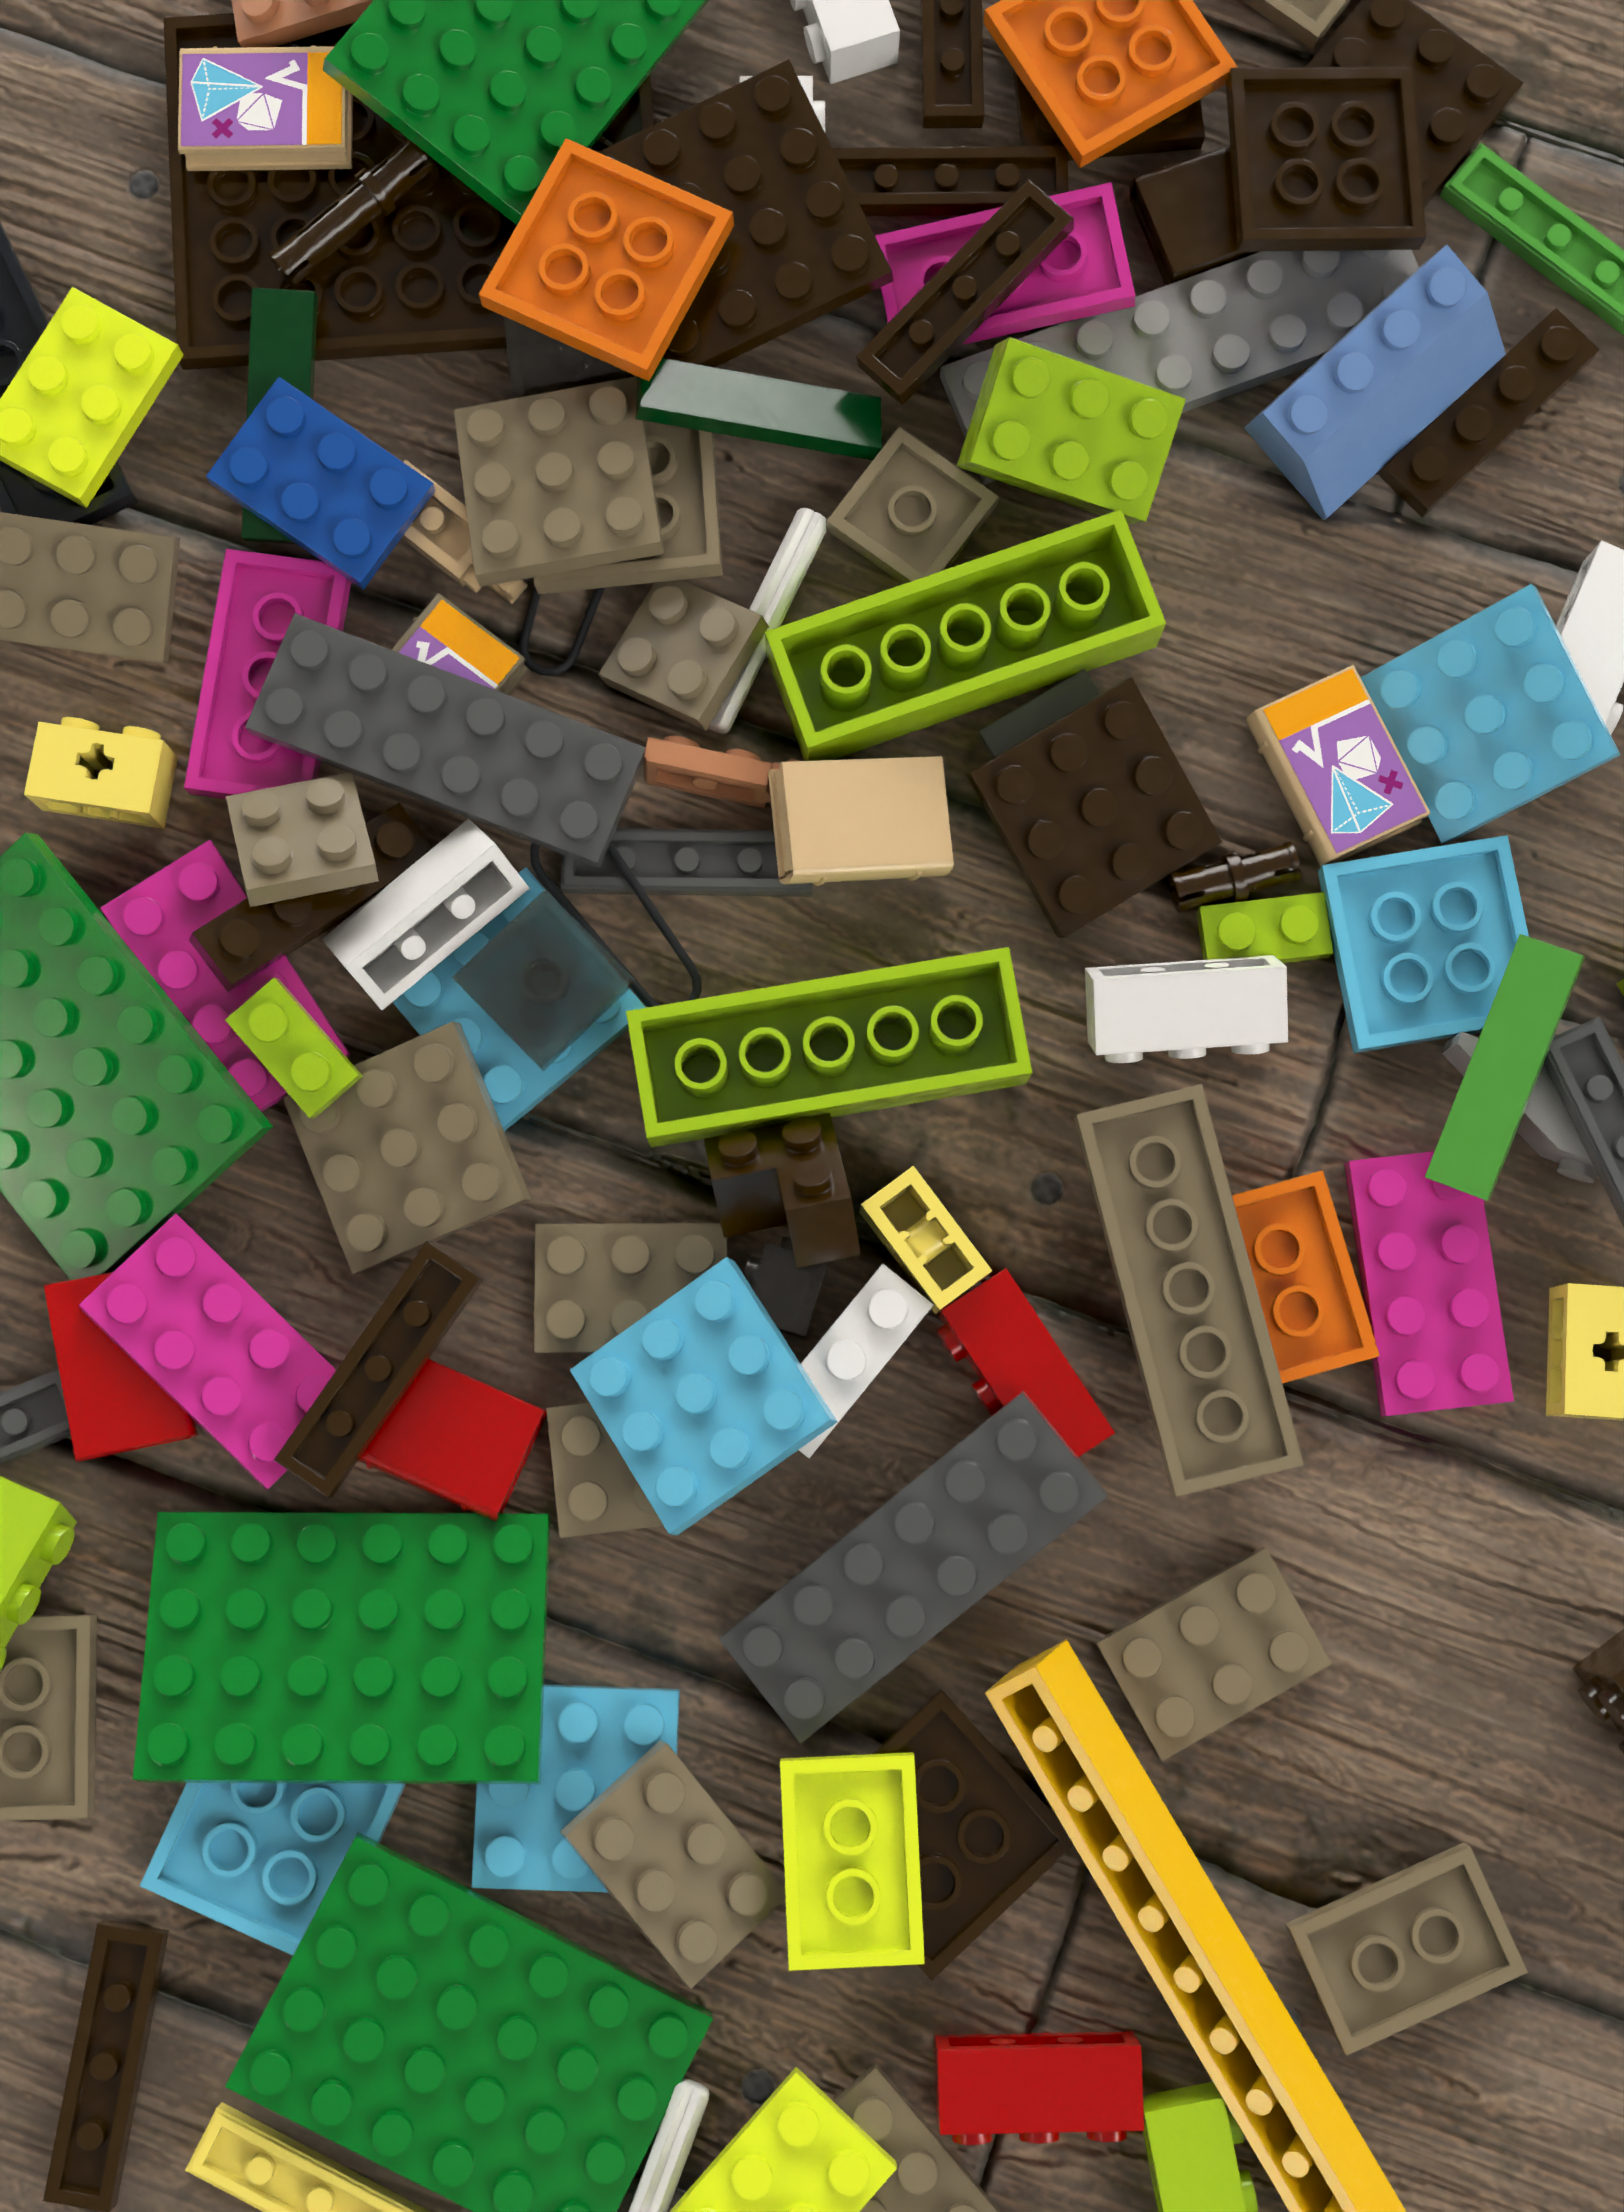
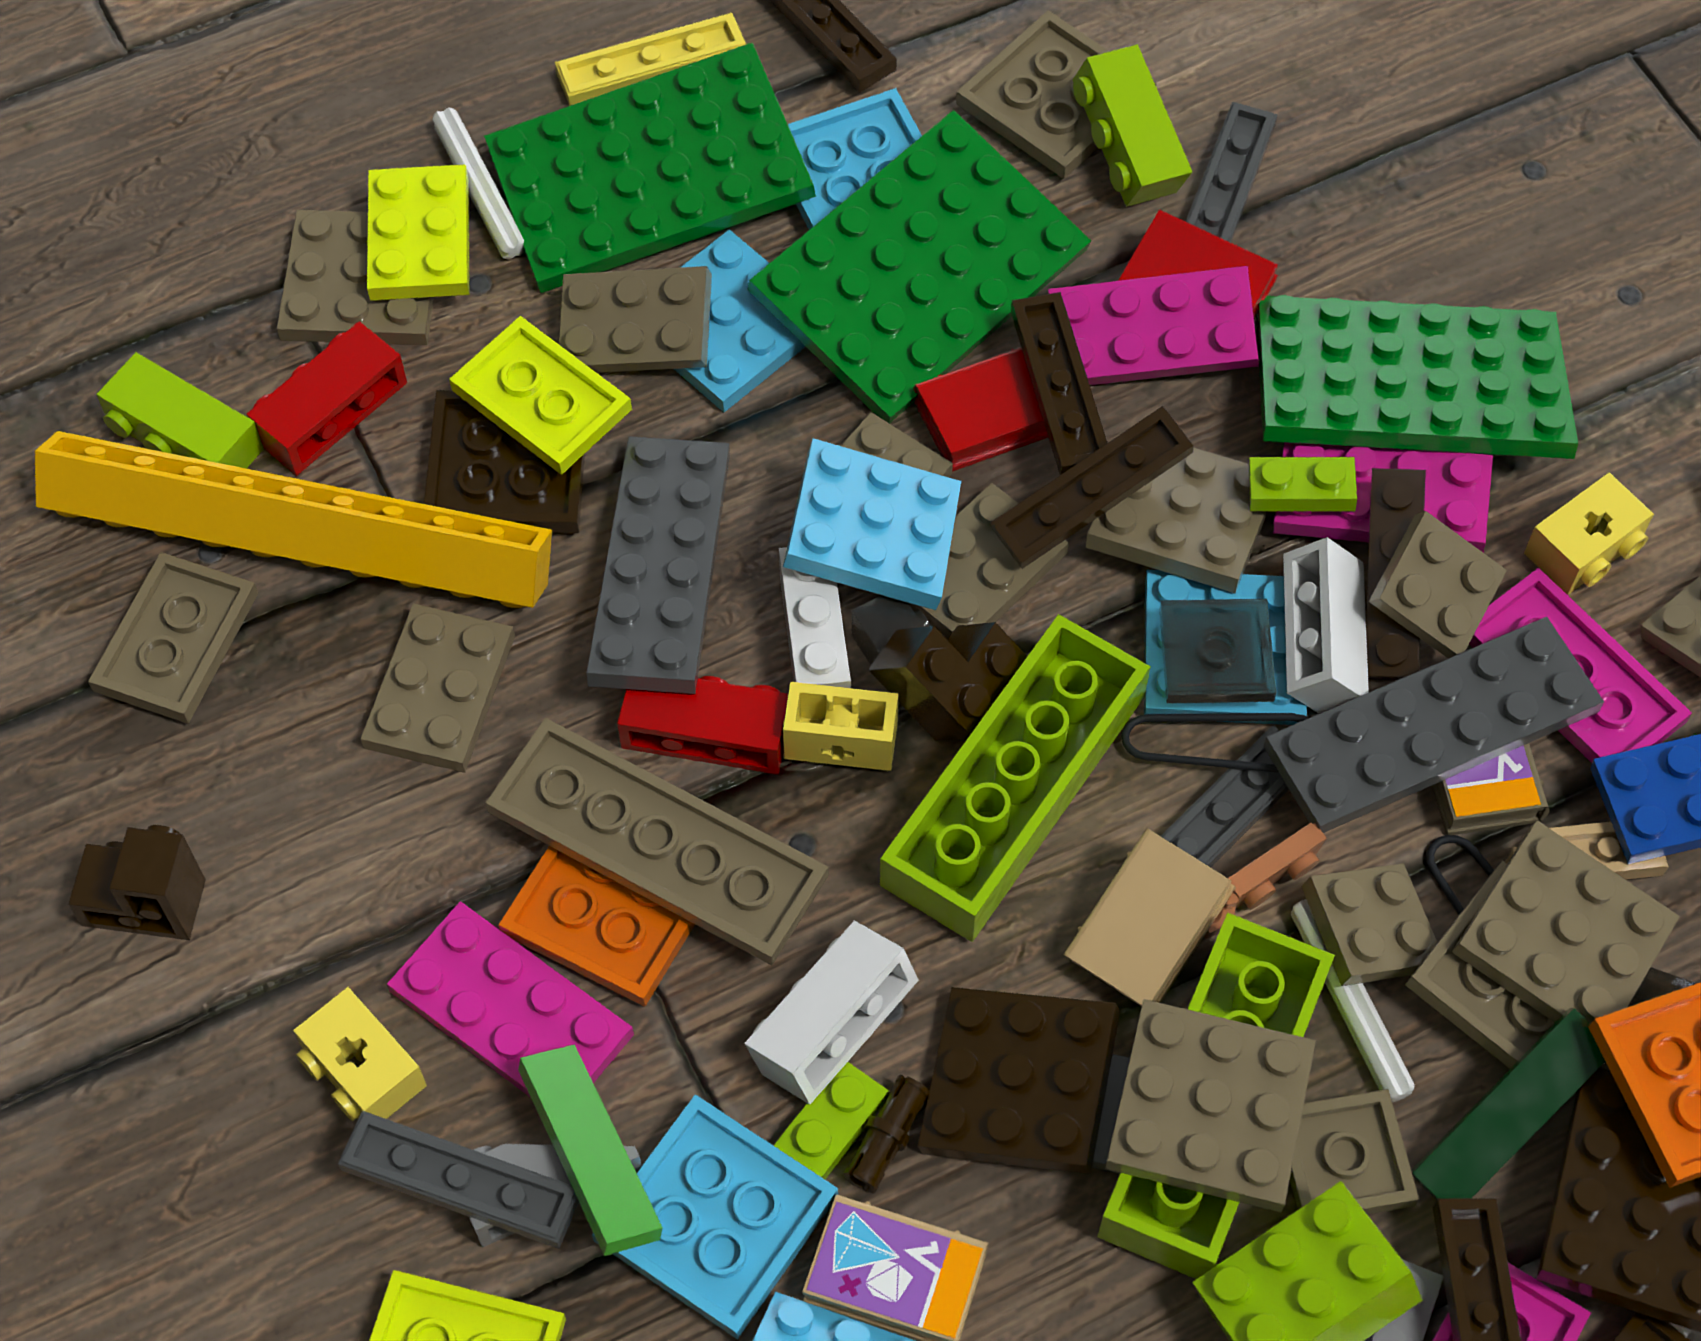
camera: 135 degrees right, 20 degrees down
none -> dark brown plate [991,406,1194,569]
none -> dark tan plate [1105,999,1316,1212]

